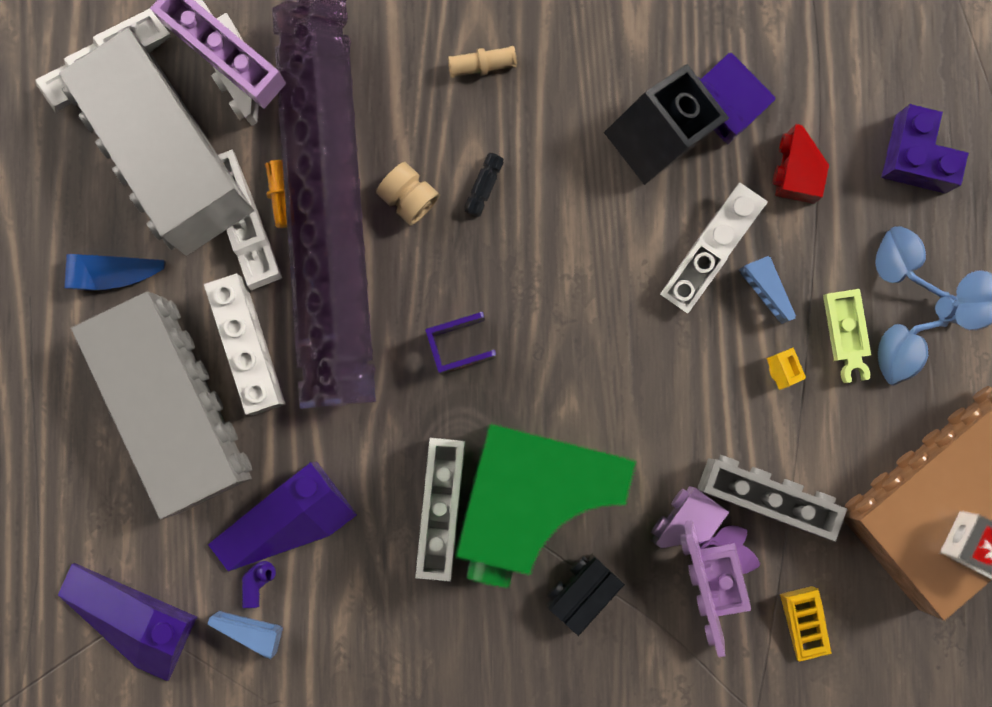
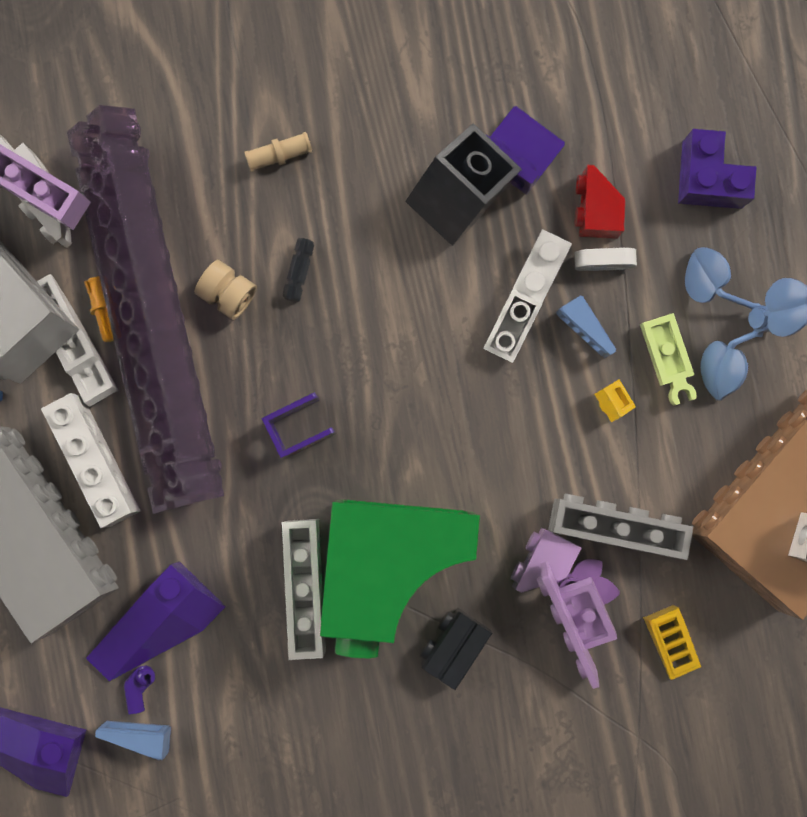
camera: 10 degrees left, 0 degrees up
none -> white beam [574,248,637,271]

